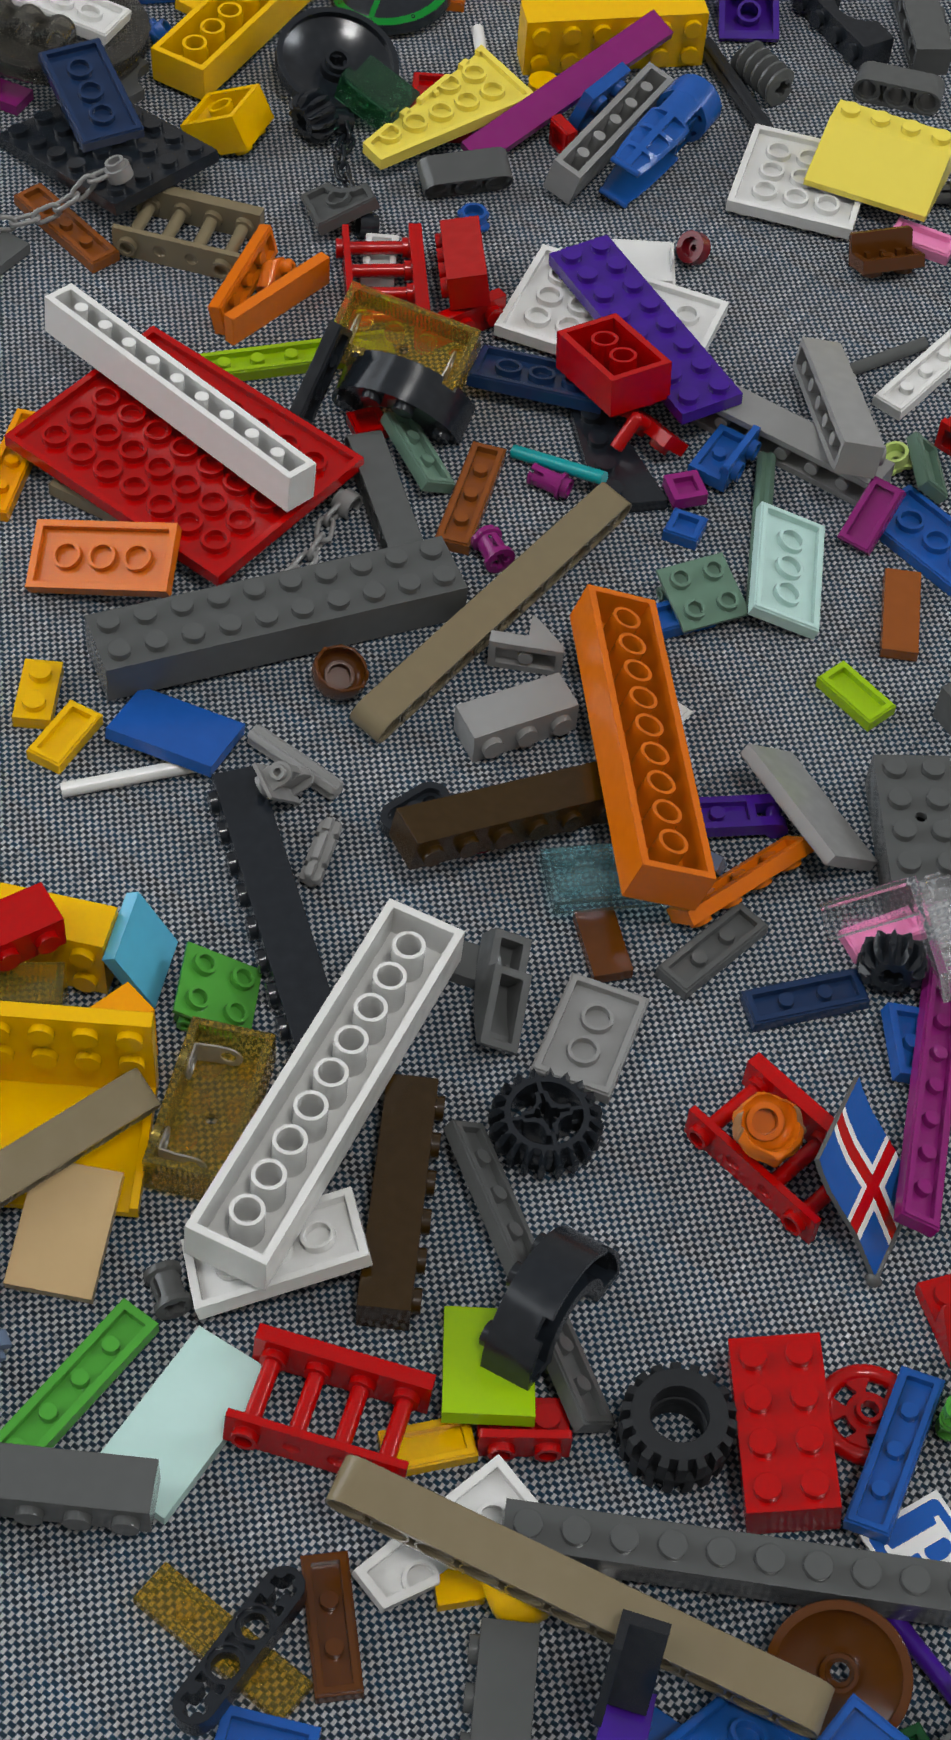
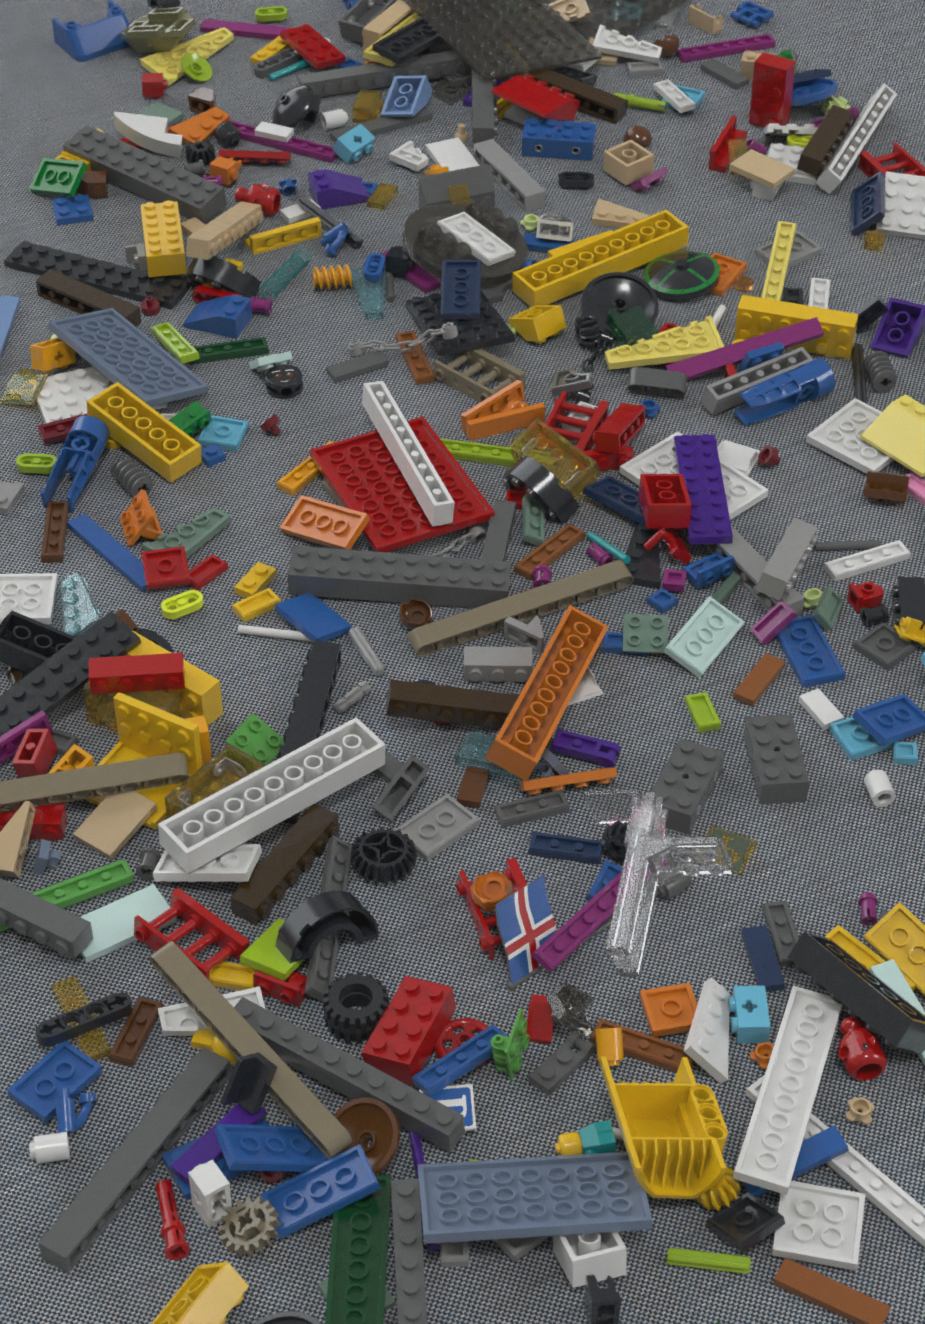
camera: 30 degrees right, 10 degrees down
medium azure tile [102,892,178,1008] -> none
light grey hinge [252,761,314,805] -> none
black tile [289,320,353,424] -> none
light grey tile [740,743,878,871] -> none

